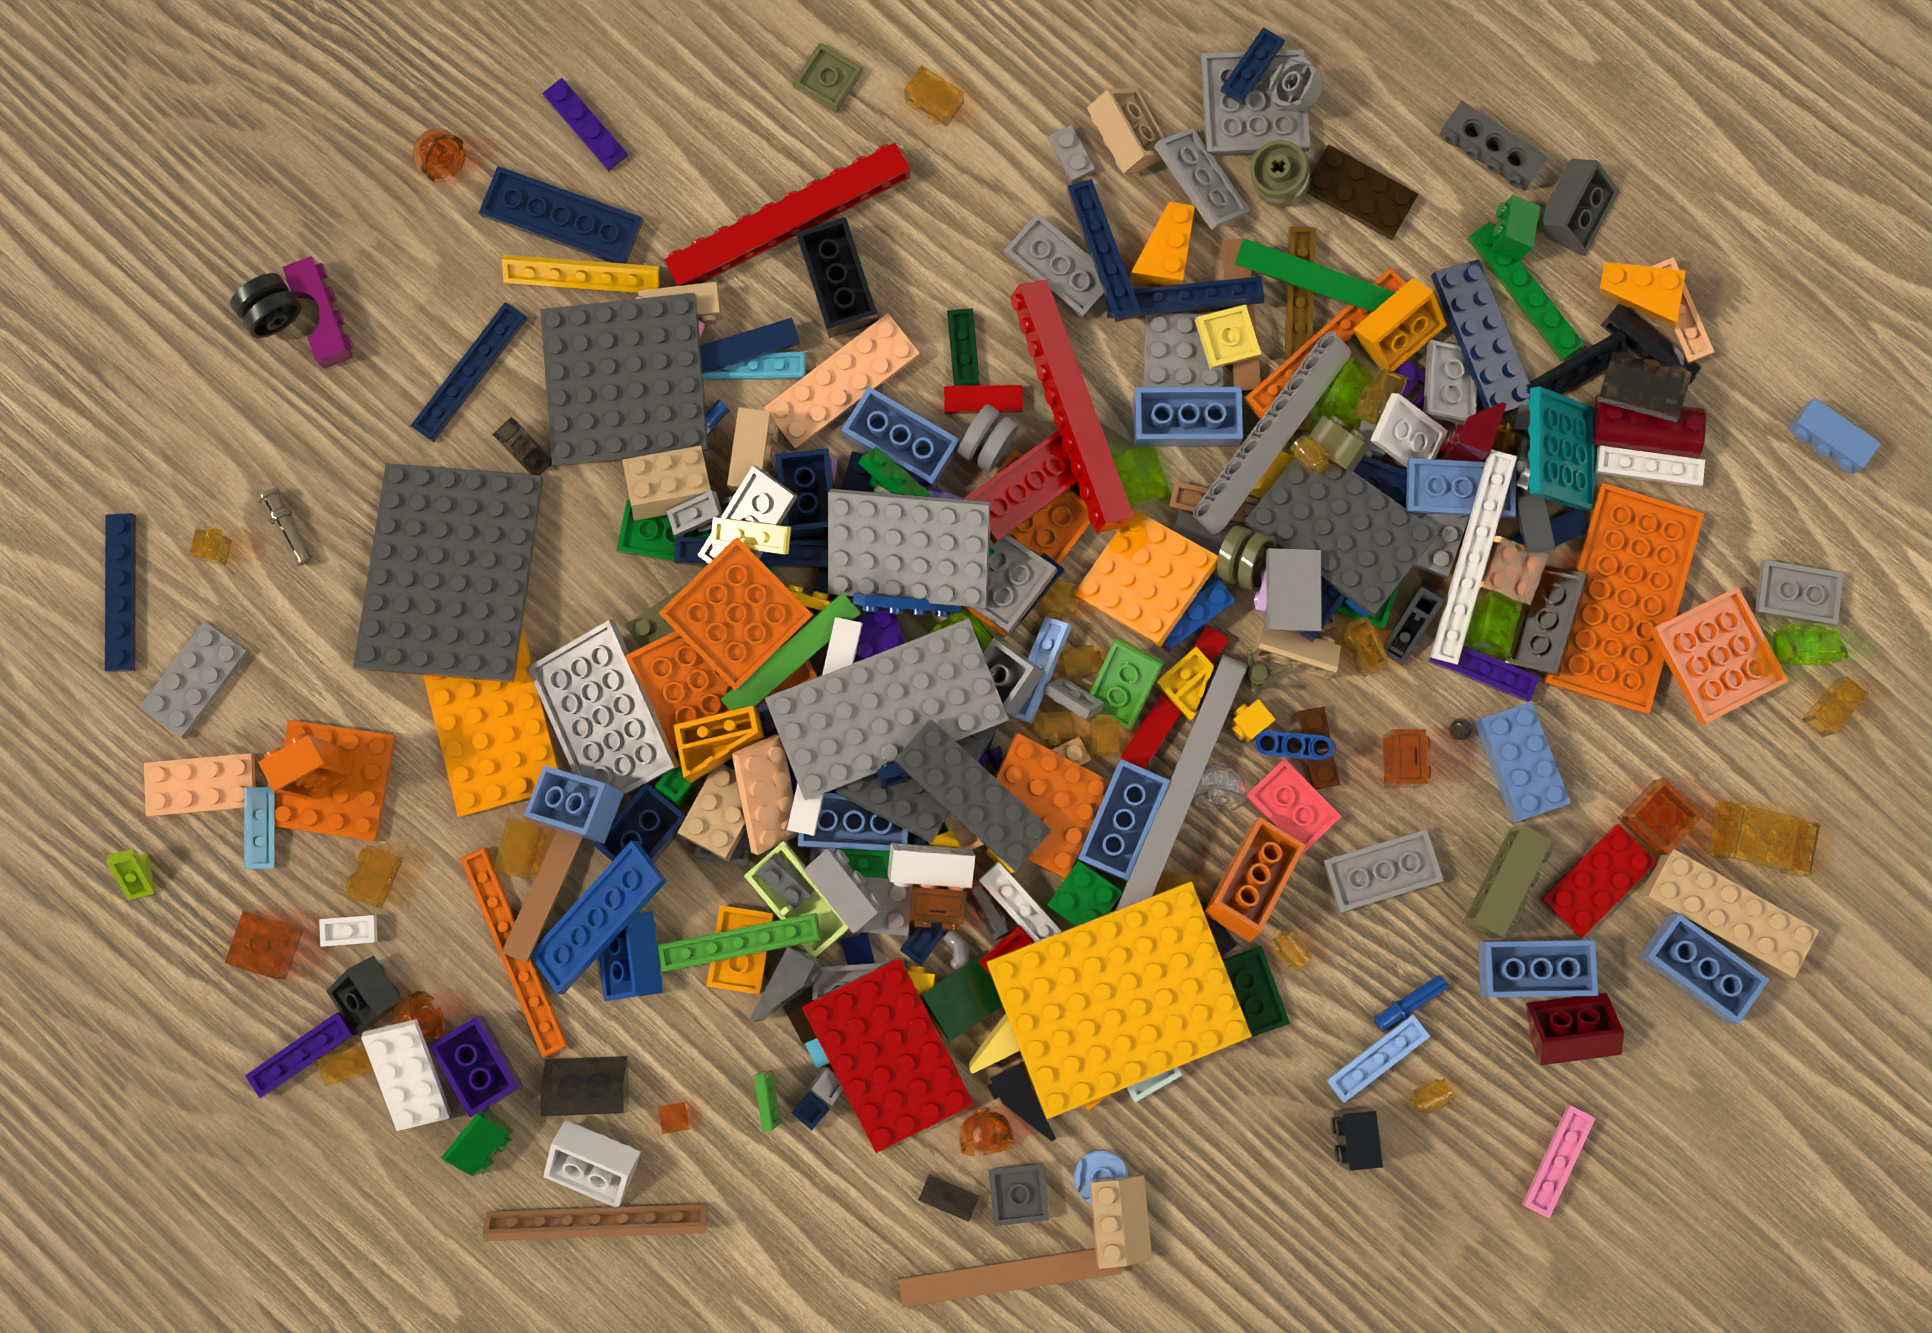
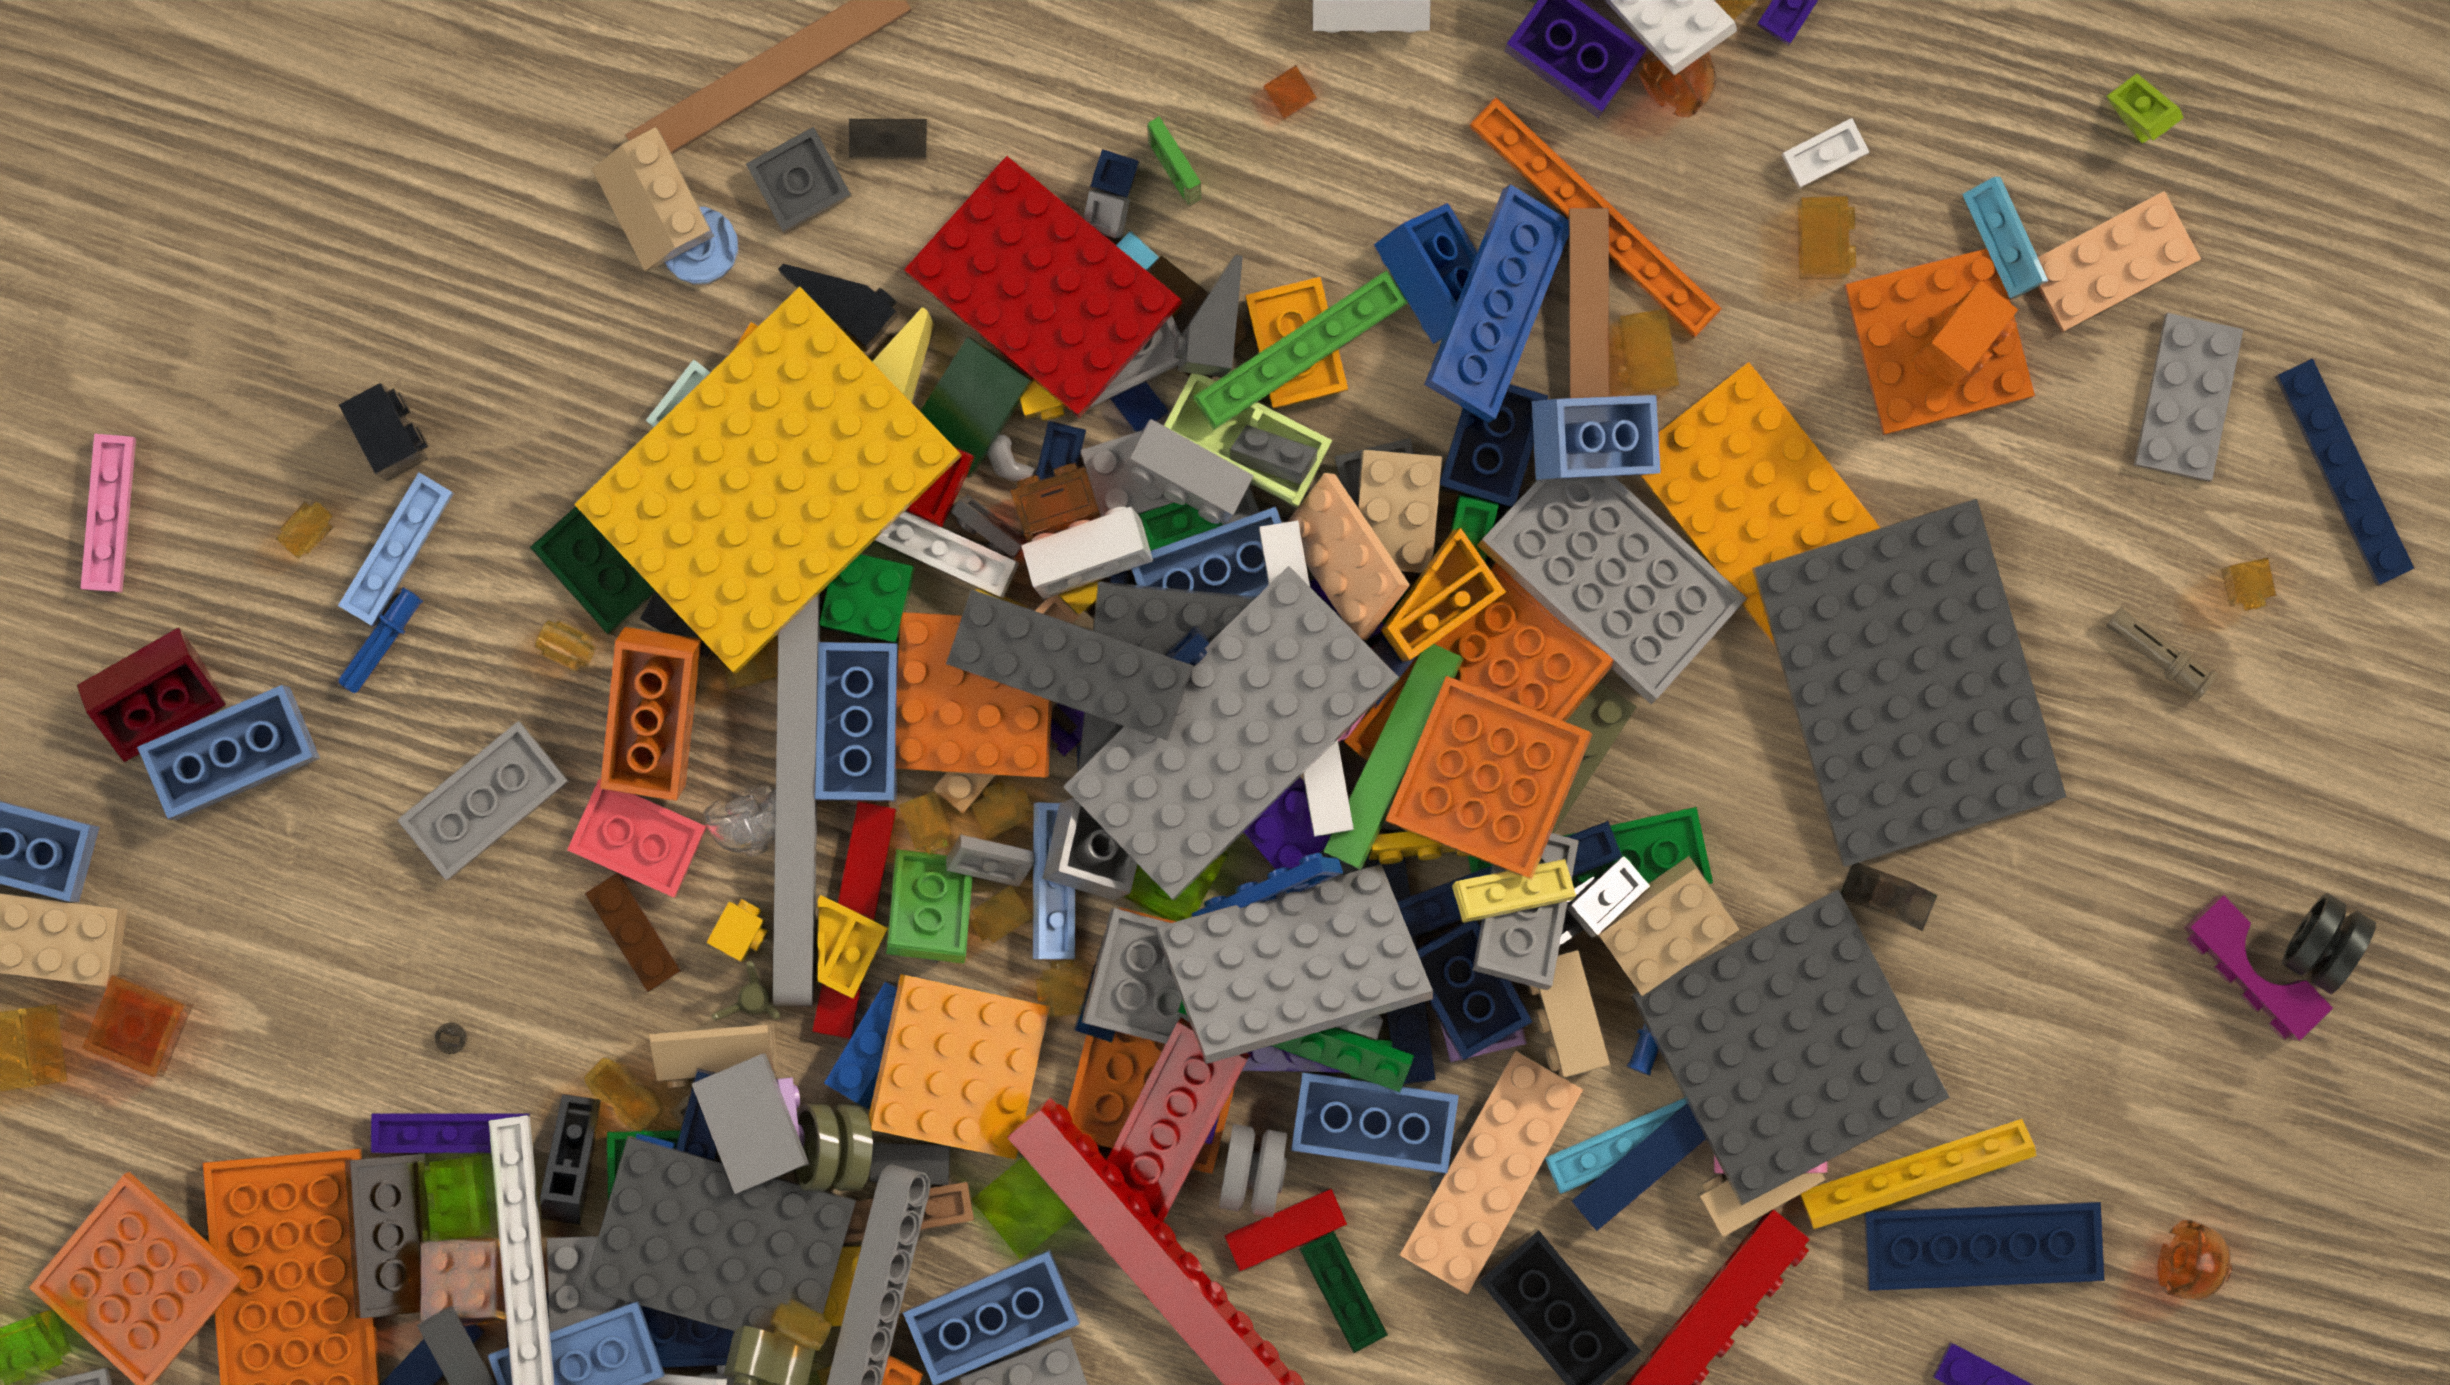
camera: 155 degrees right, 5 degrees up
clear orange brick [225,910,304,979] -> none
pearl dark grey slope [327,955,403,1036] -> none
dark blue tile [410,302,528,443] -> none
clear smoke slope [540,1056,629,1116] -> none
clear orange cylinder [959,1107,1015,1156] -> none
blue beam [1255,731,1337,761] -> none
clear orange brick [1383,729,1431,788] -> none
olive brick [1462,825,1553,938] -> none
medium blue brick [1474,701,1571,823] -> none
red plate [1541,824,1657,938] -> none

